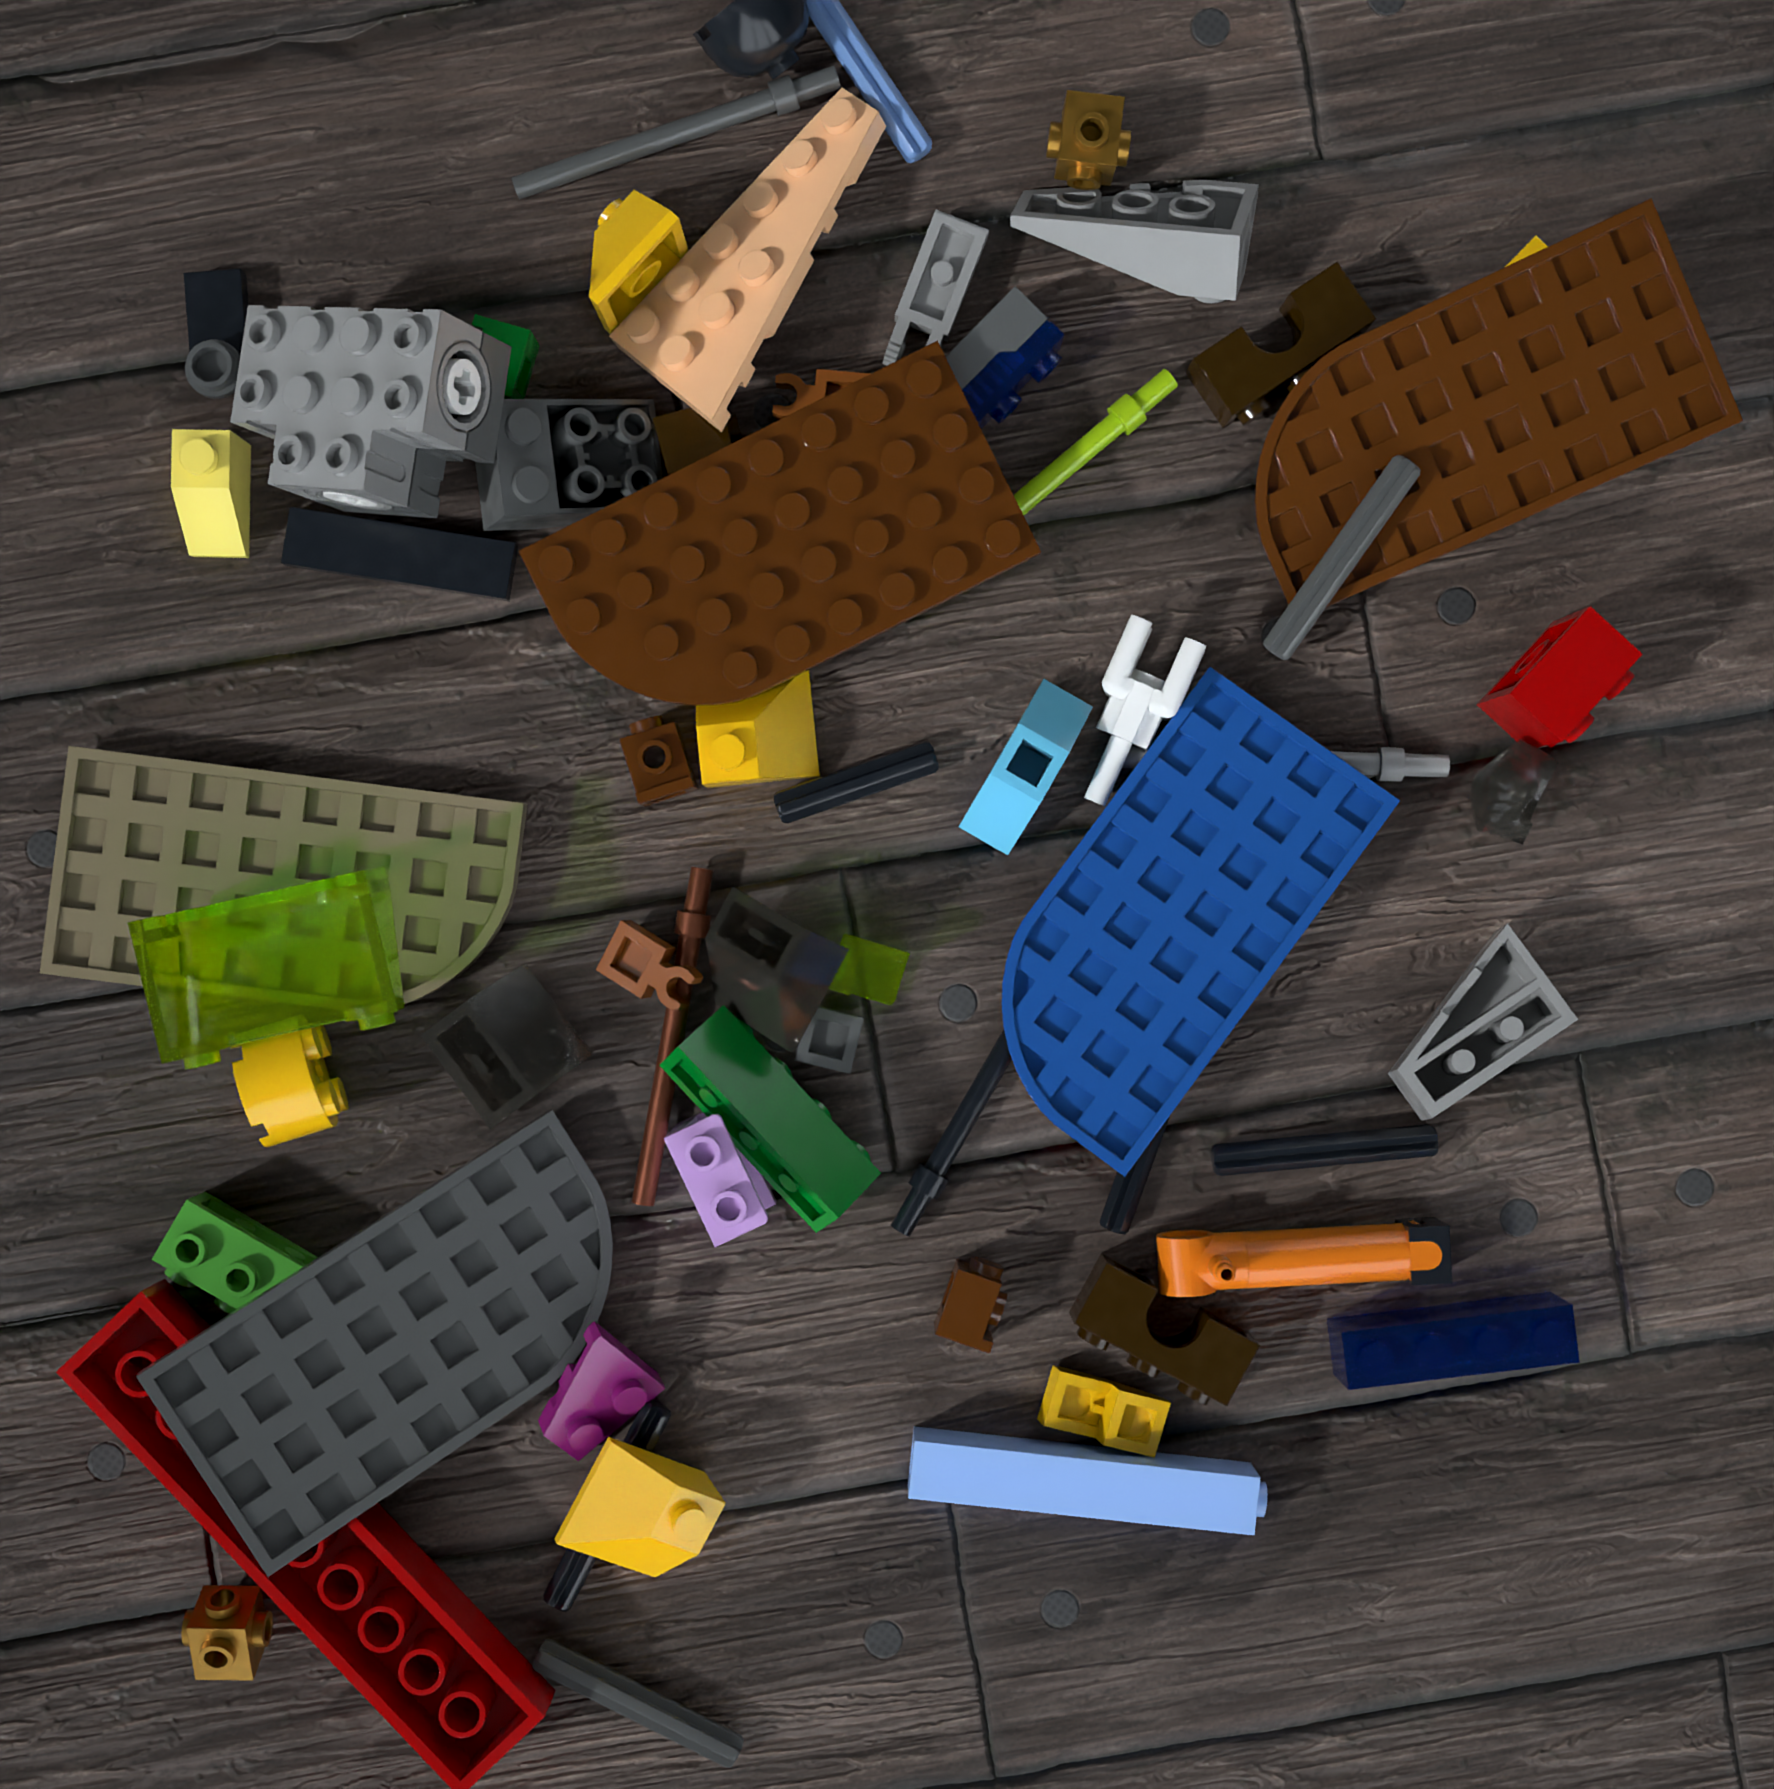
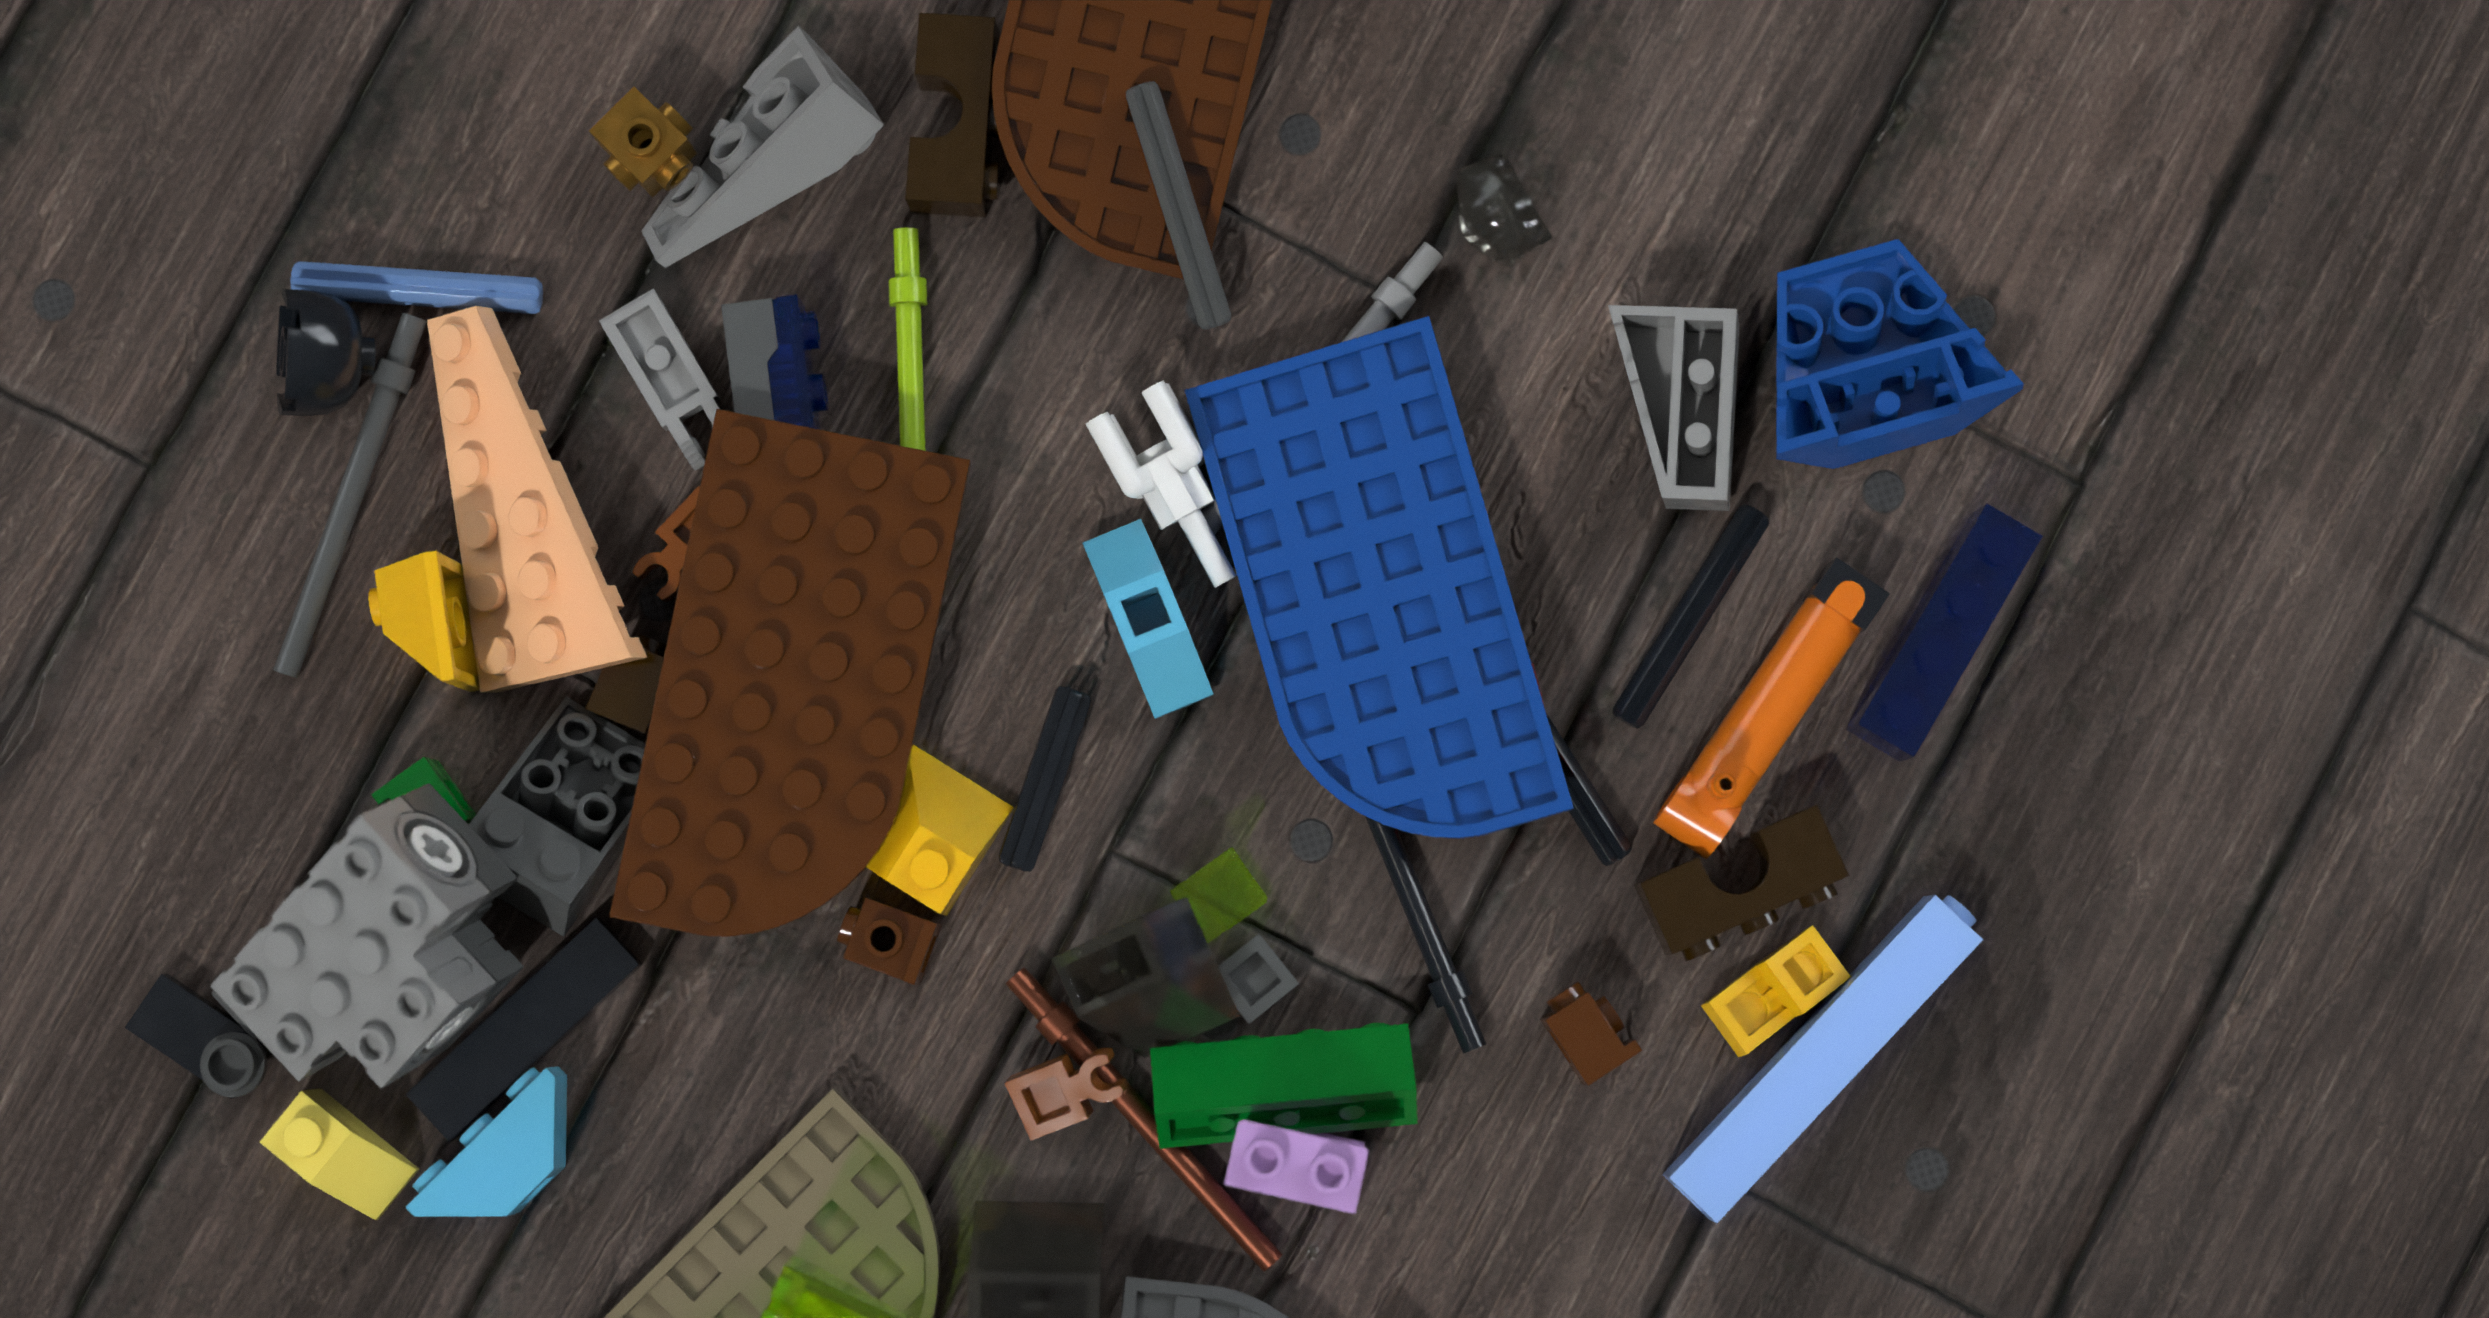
camera: 55 degrees left, 5 degrees down
red brick [1476,606,1643,750] -> none
none -> medium azure slope [405,1066,567,1217]
none -> blue wedge [1776,239,2024,469]

